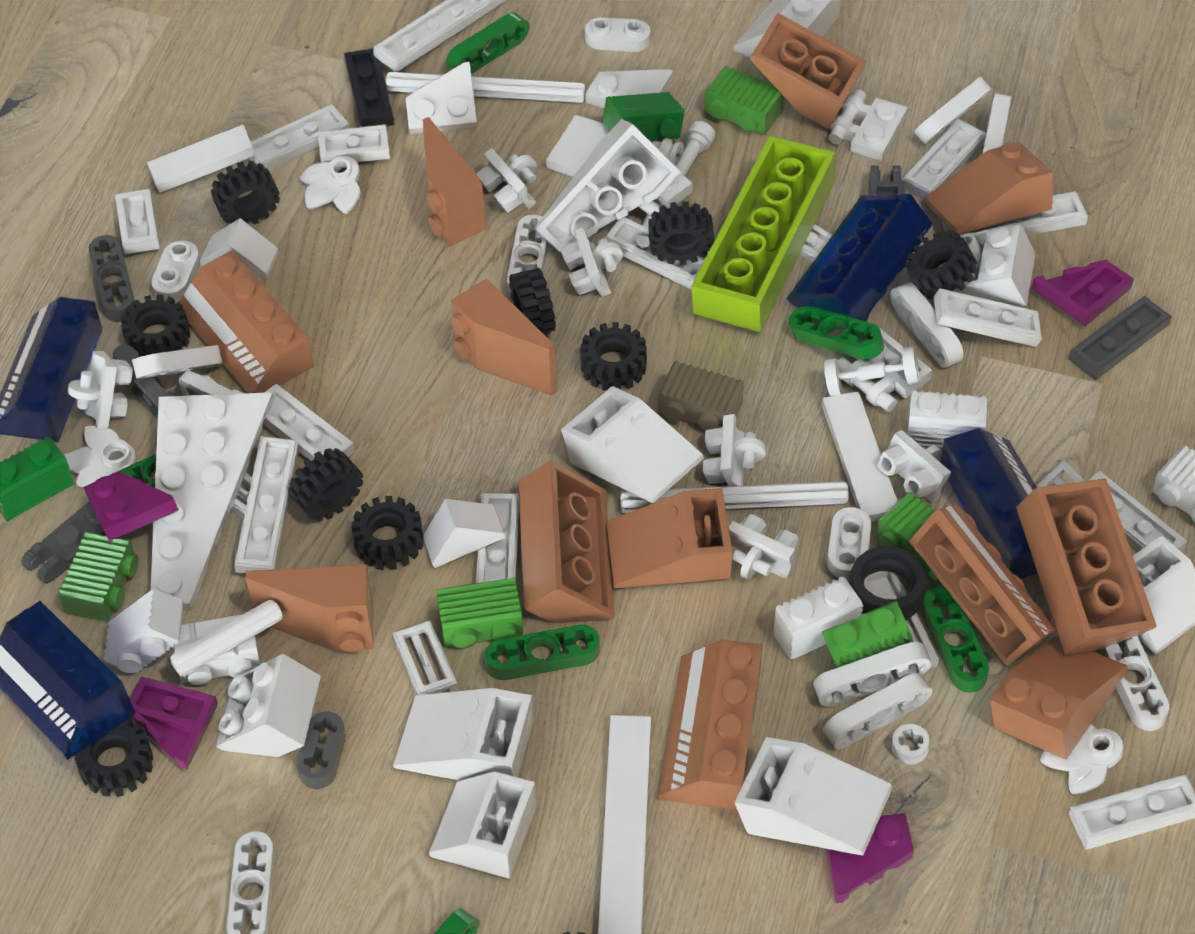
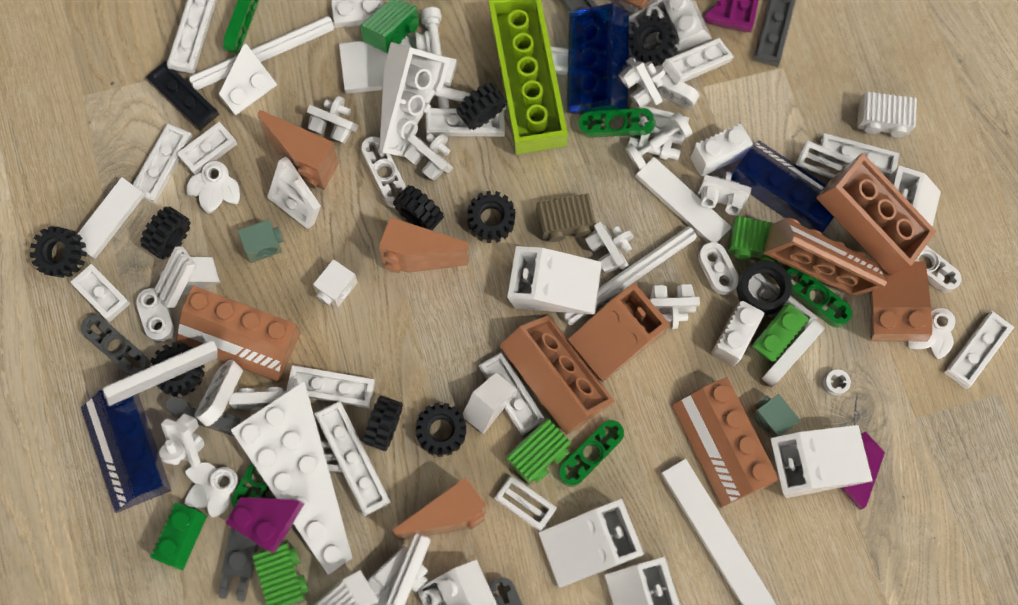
camera: 40 degrees left, 20 degrees up
white beam [823,673,932,749] -> none
none -> black tyre [30,226,87,278]
none -> white tile [103,341,218,406]
none -> white tile [154,247,196,308]
none -> sand green brick [238,219,284,263]
none -> white wing [267,157,321,229]
none -> white brick [313,259,358,308]
none -> white hips [619,57,666,108]
none -> sand green brick [751,394,800,440]

